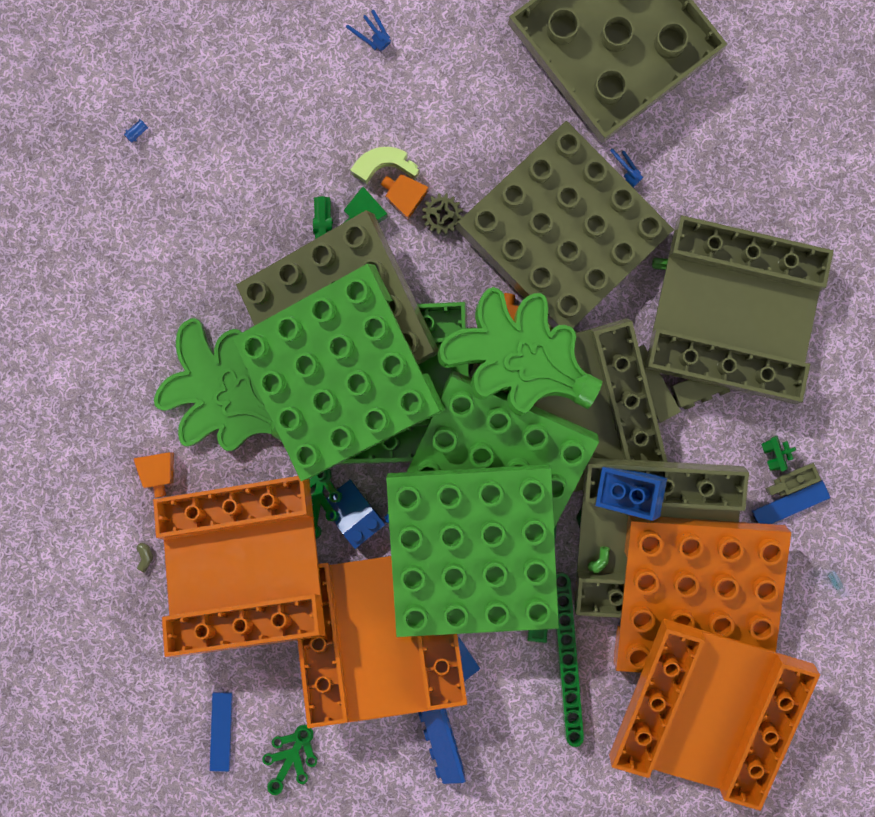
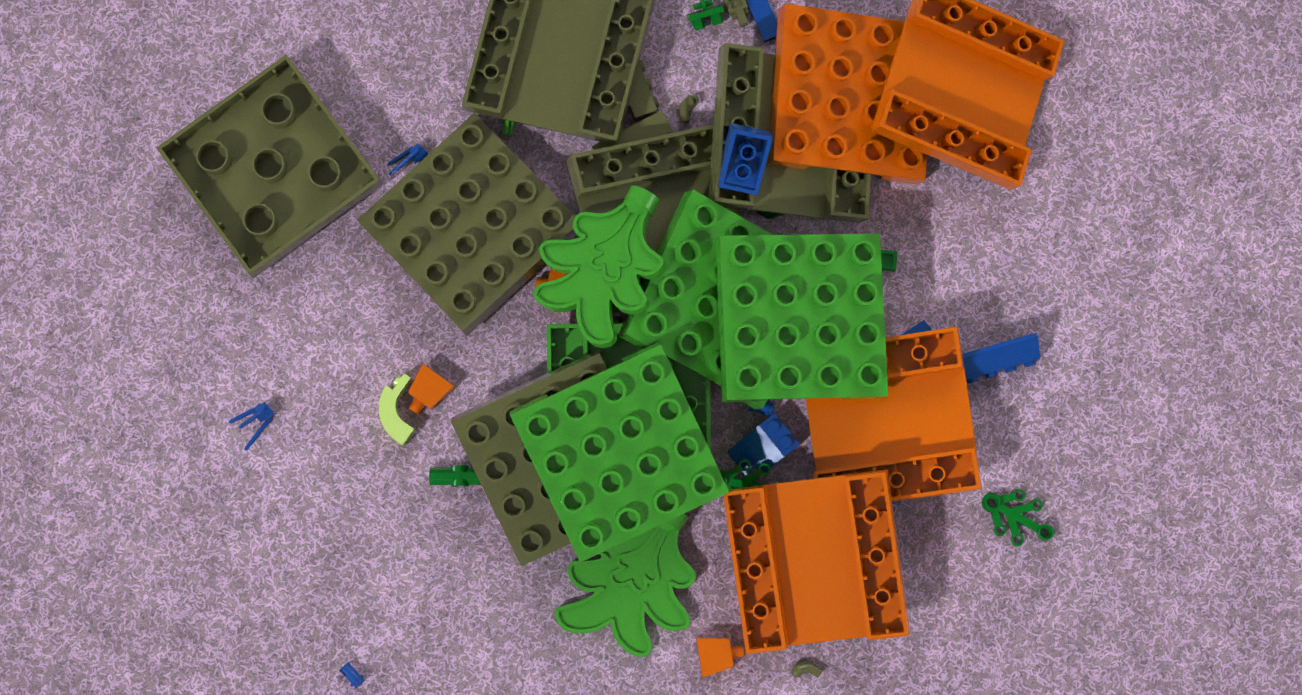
camera: 90 degrees left, 5 degrees down
blue tile [210,692,233,772] -> none
green torso [342,187,388,224] -> none
olive gear [422,193,463,235] -> none
green beam [556,572,584,747] -> none
bright green arm [588,546,610,573] -> none
none -> olive arm [679,95,699,123]

